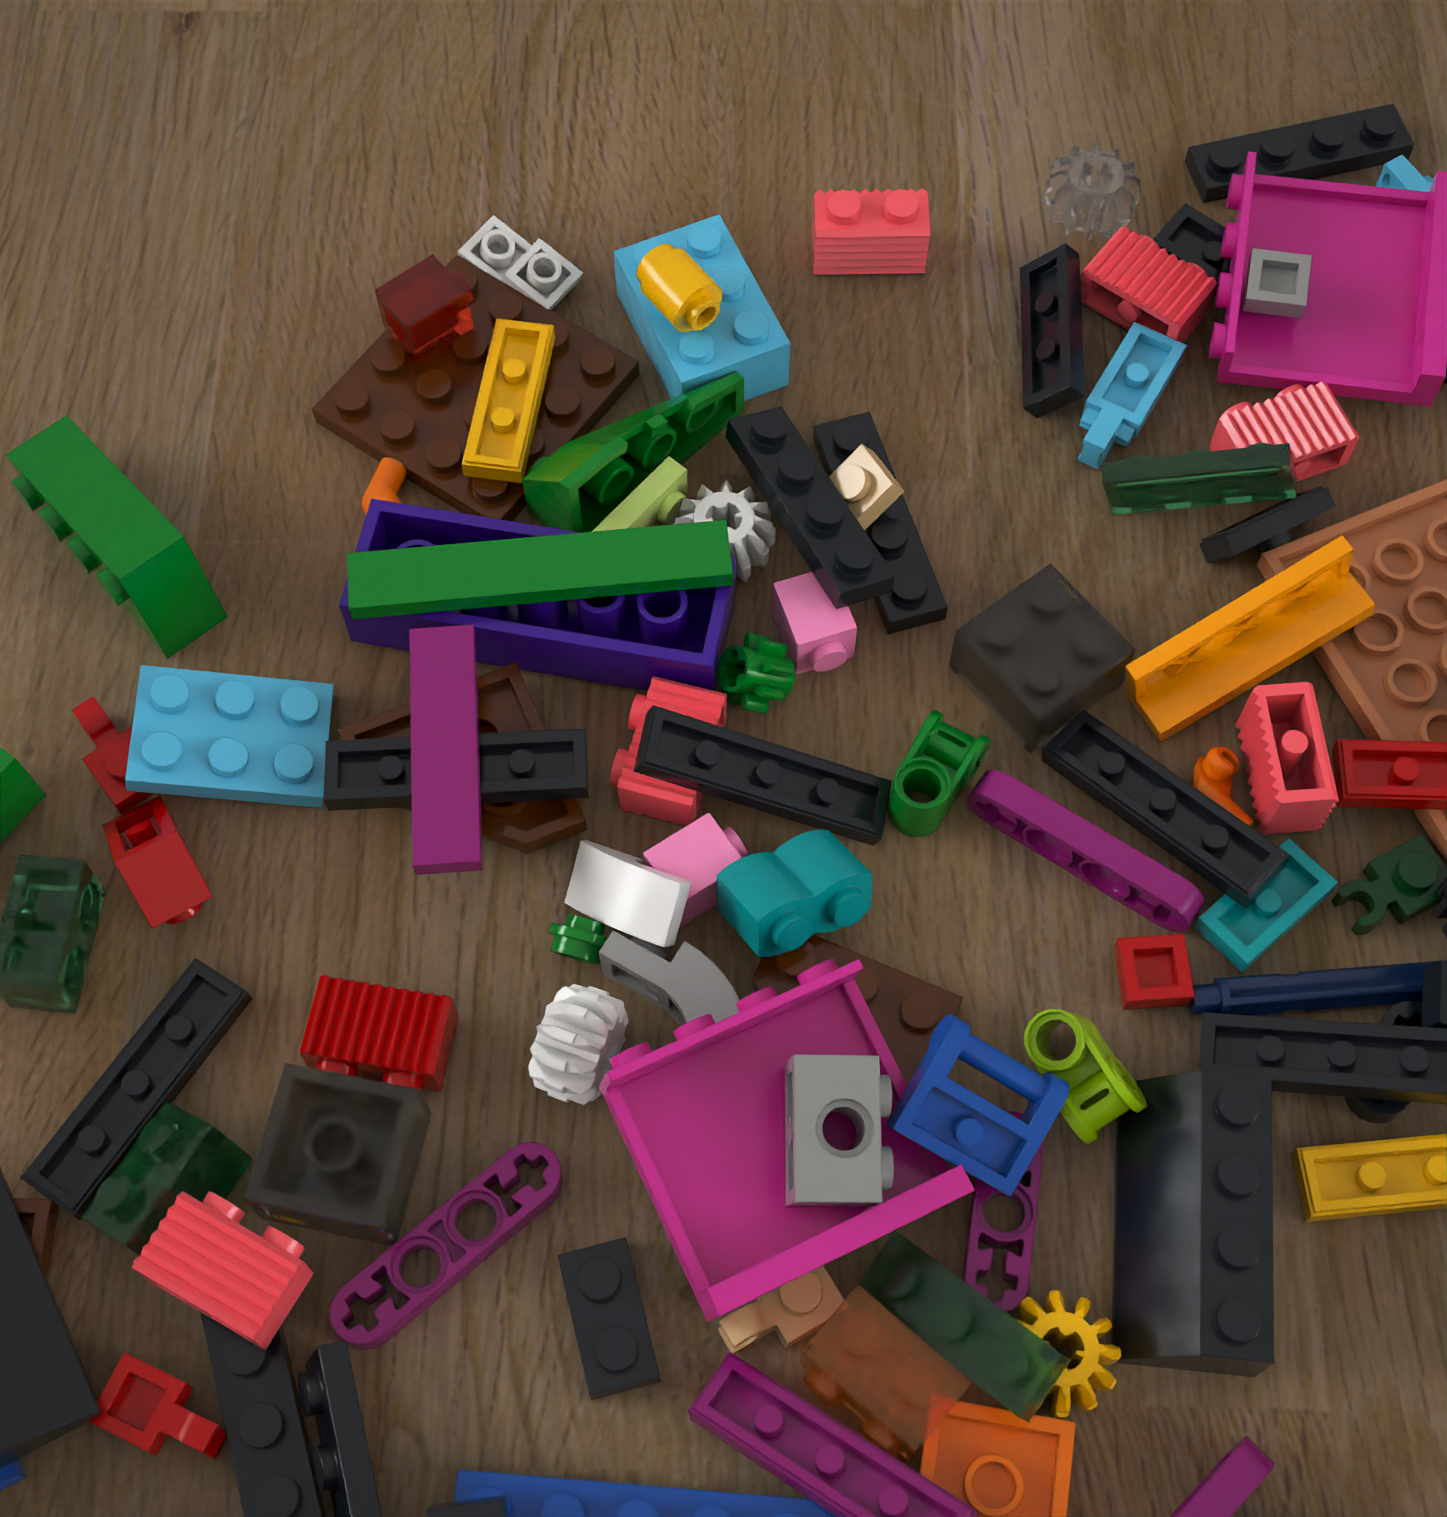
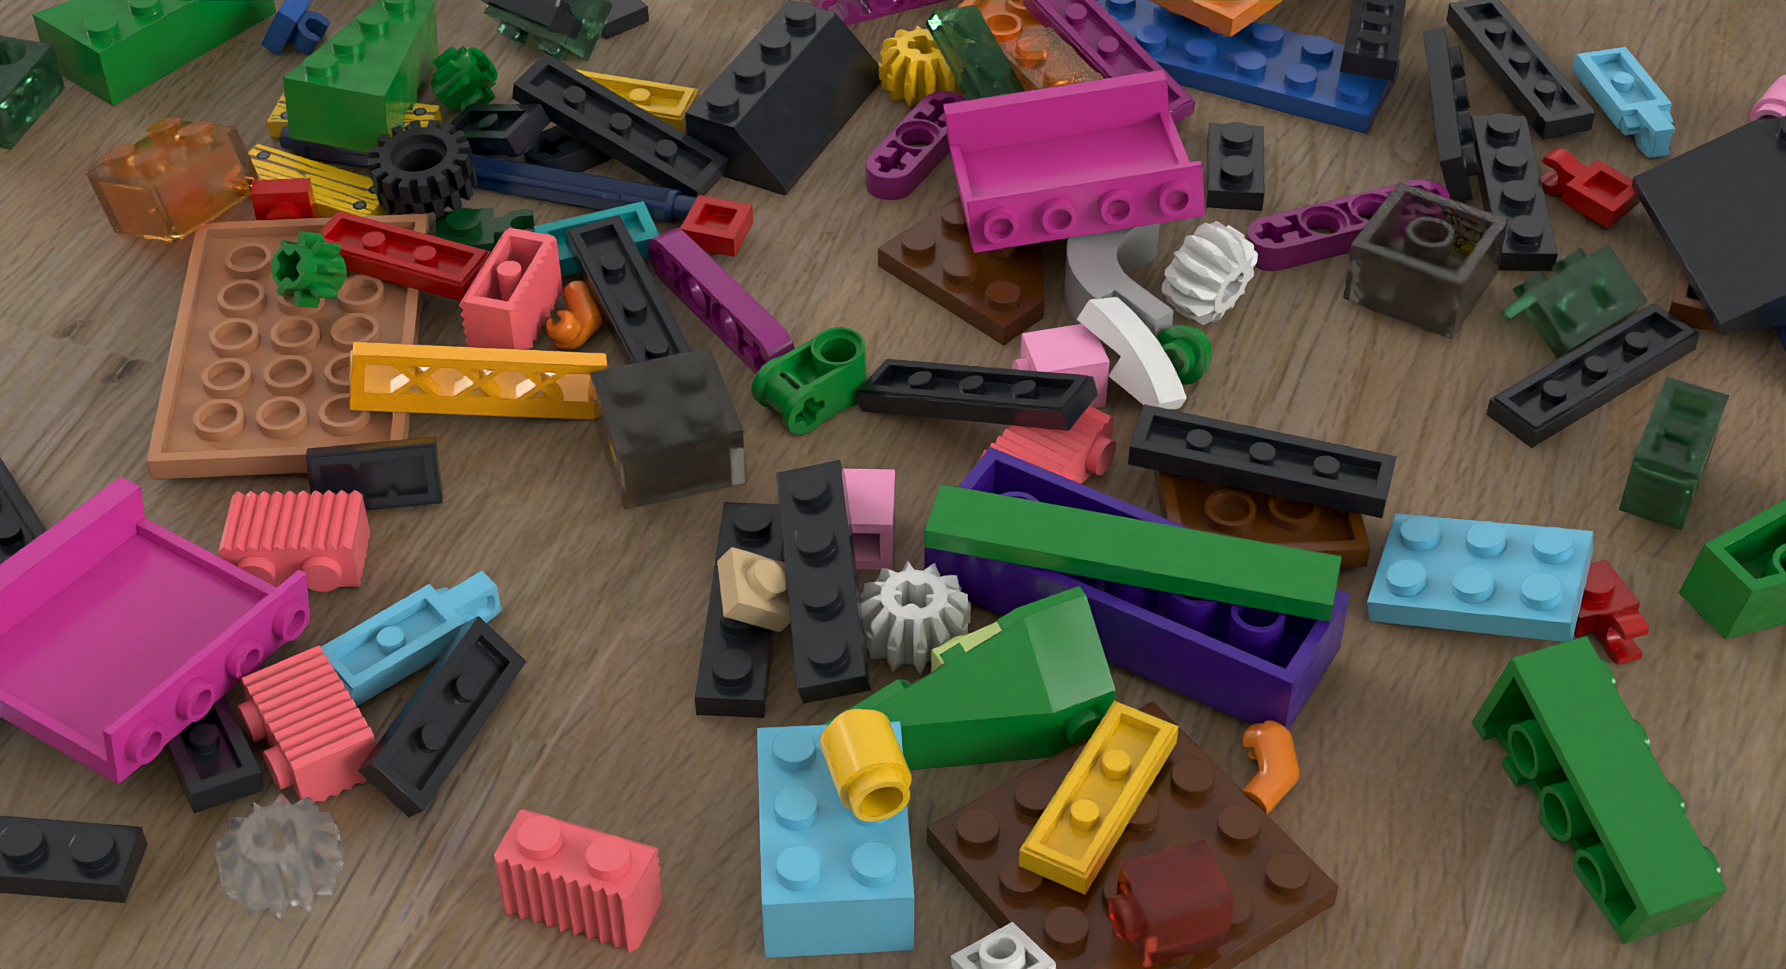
camera: 160 degrees left, 20 degrees down
red slope [102,795,213,929] -> none
coral brick [132,1191,314,1350] -> none
red brick [299,975,459,1098] -> none
magenta tile [409,624,483,875] -> none
teal brick [716,829,872,957] -> none
green gear [717,632,795,714] -> none
light grey brick [785,1054,894,1207] -> none
blue plate [886,1014,1069,1197] -> none
lime piece [1024,1009,1147,1145] -> none
clear green plate [1102,443,1297,515] -> none
light grey plate [1242,248,1312,319] -> none

